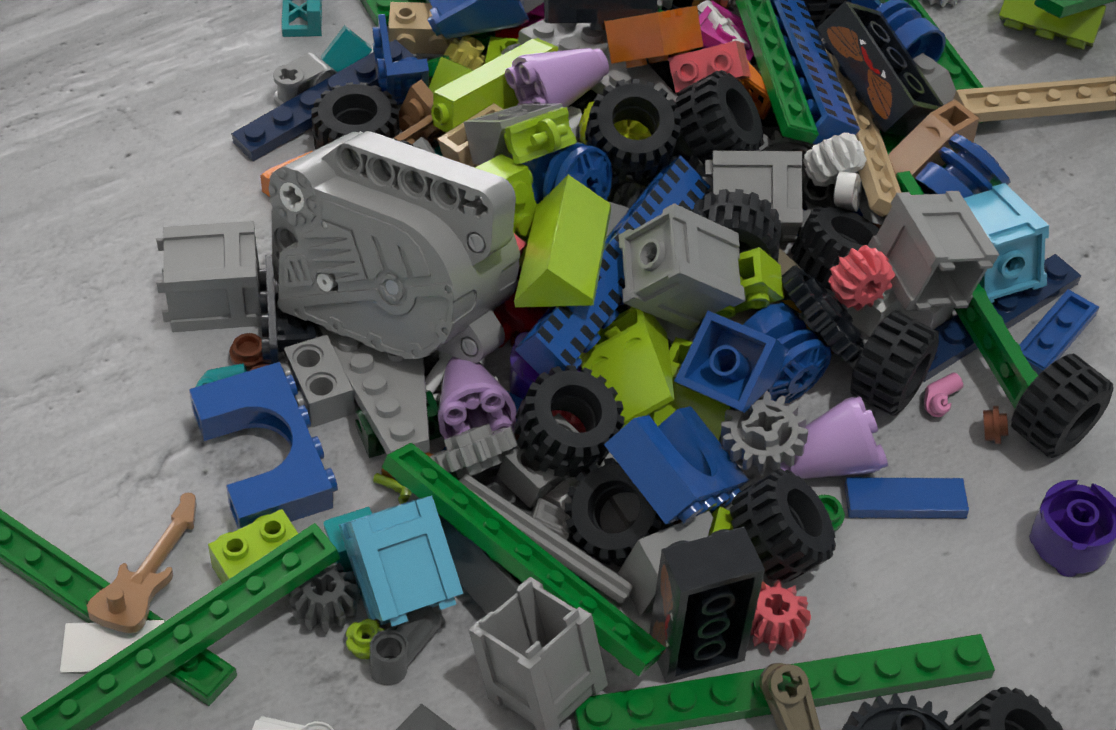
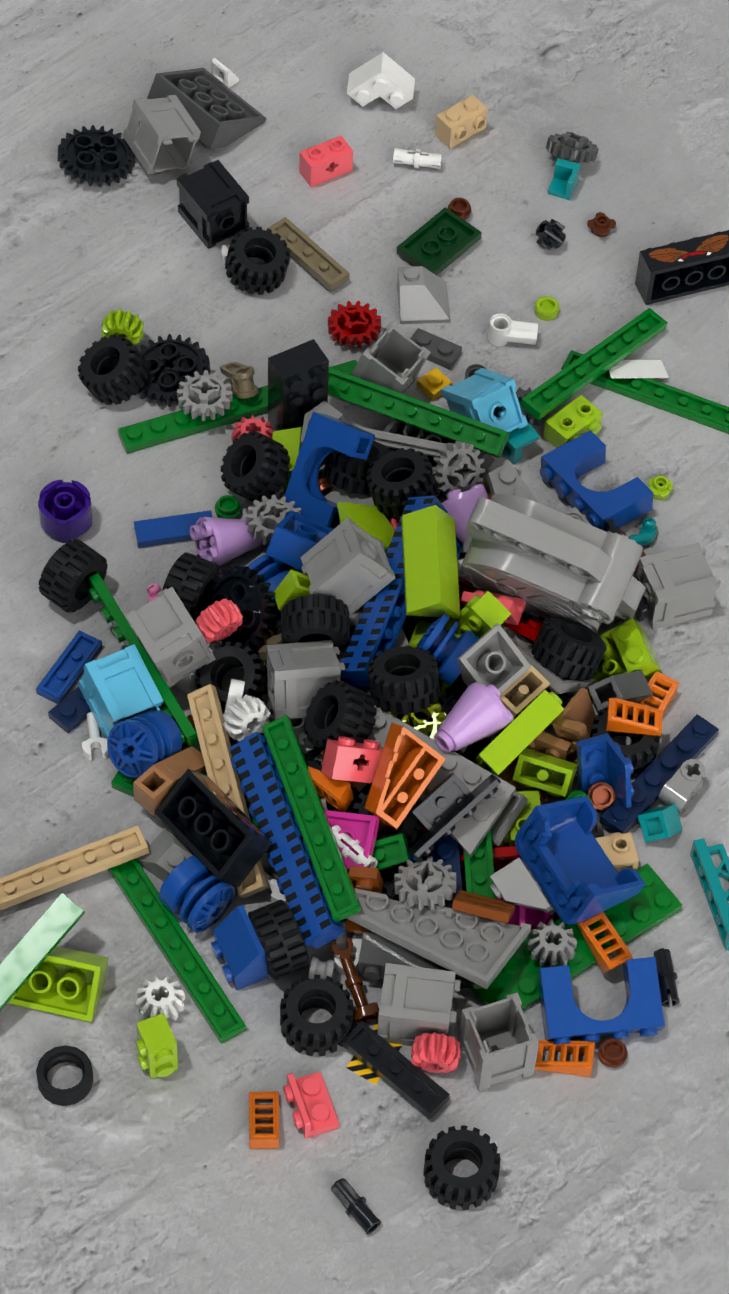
camera: 170 degrees right, 5 degrees up
medium nougat piece [87,492,197,633] -> none
lime hips [504,107,577,164] -> none
copper plate [983,406,1009,444] -> none
none -> light grey gear [177,370,233,421]
none -> yellow plate [417,367,453,401]
none -> orange slope [606,698,663,736]
none -> lime plate [648,475,673,499]

